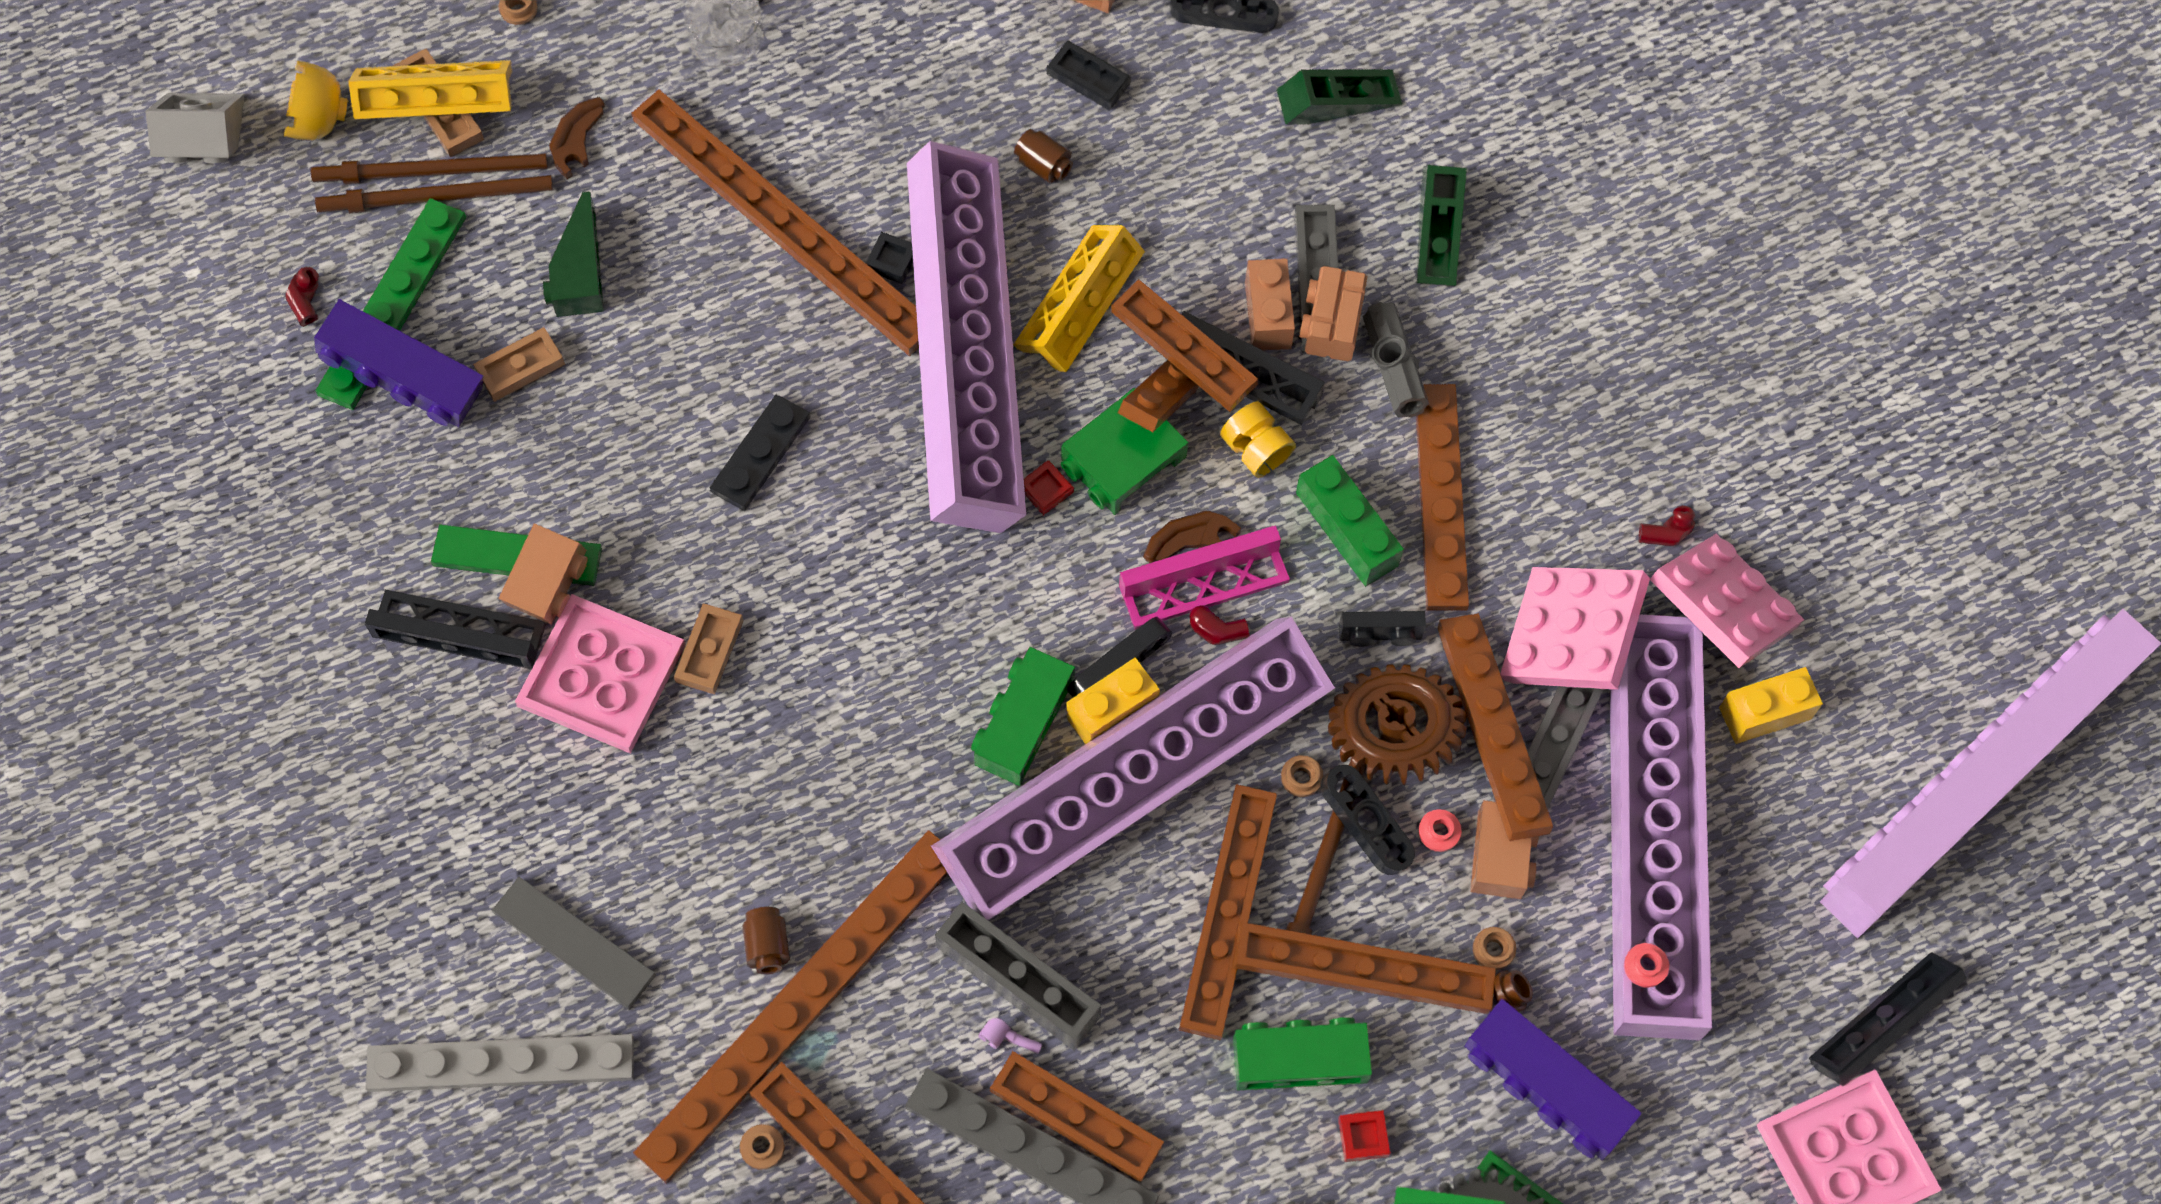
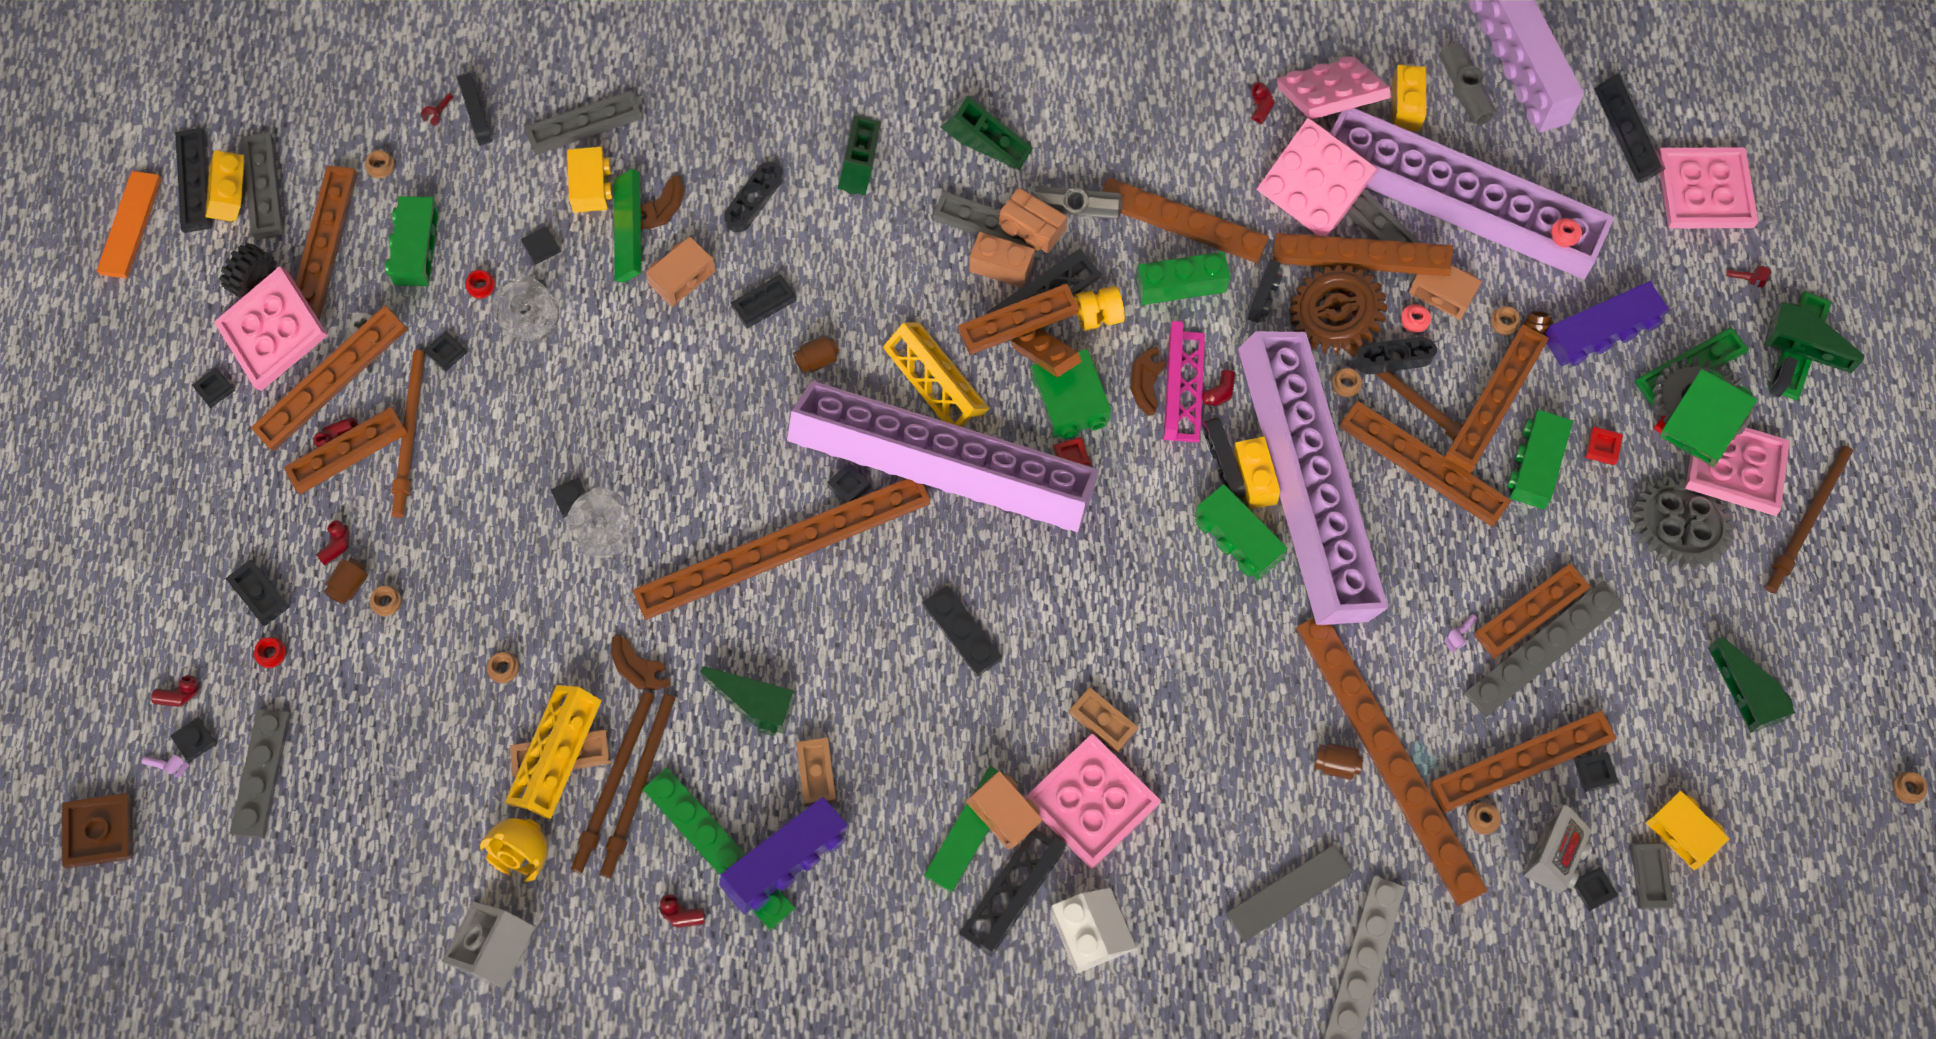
camera: 65 degrees left, 0 degrees up
dark grey brick [935,901,1101,1051] -> none
none -> white slope [1050,888,1137,974]
none -> dark grey piece [1439,42,1497,126]

